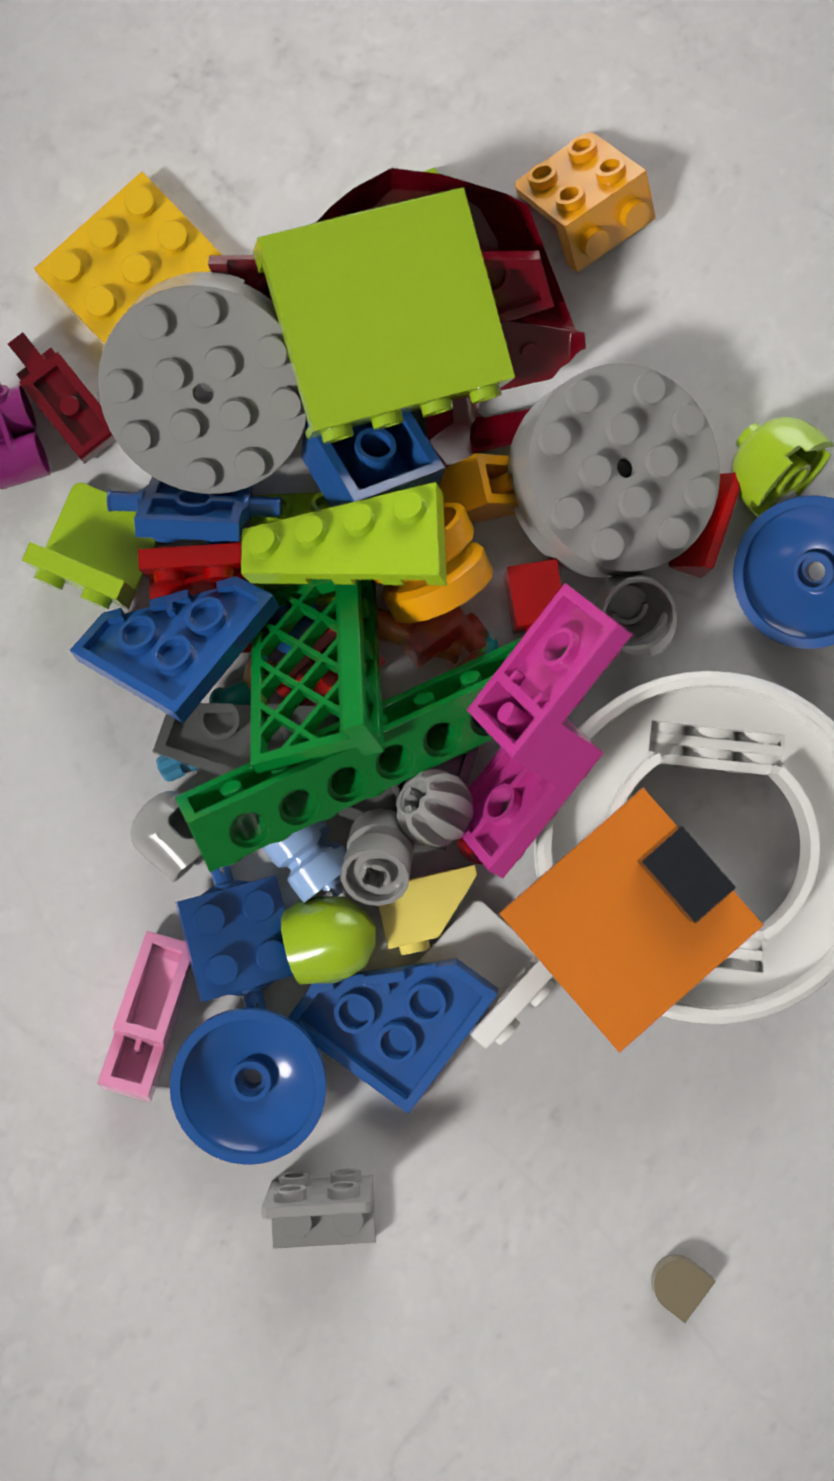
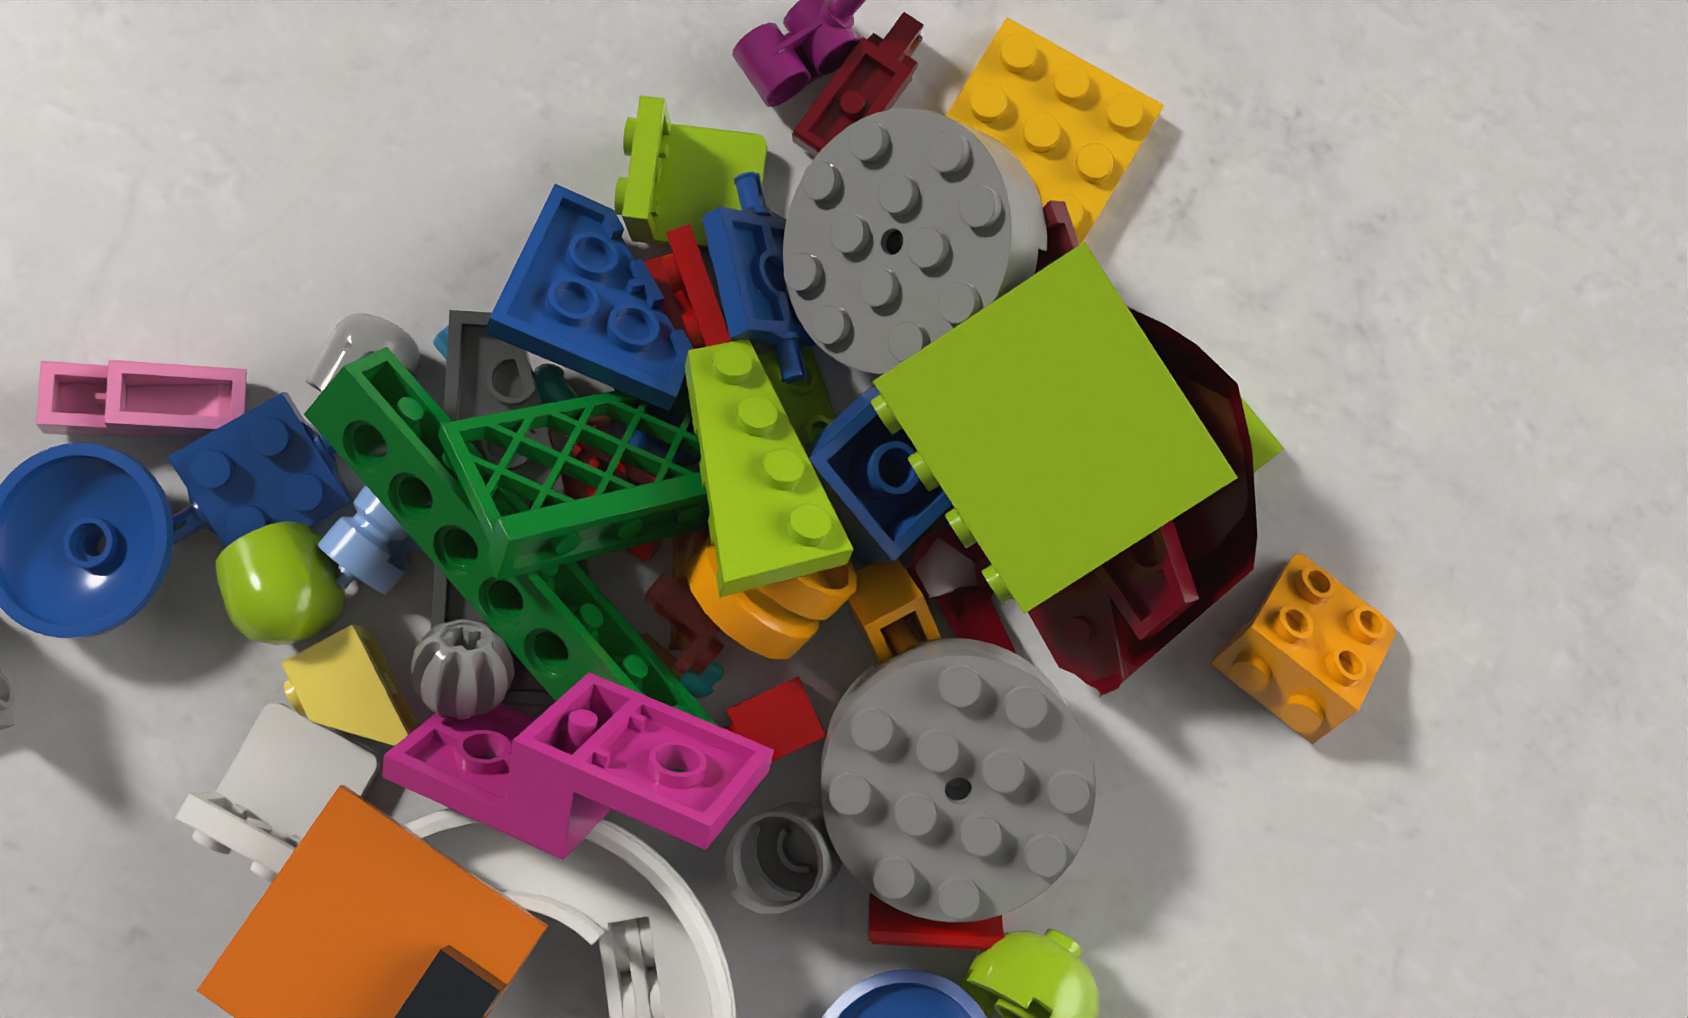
camera: 75 degrees right, 5 degrees down
blue plate [288,958,499,1114] -> none
light grey wheel [341,809,415,906] -> none

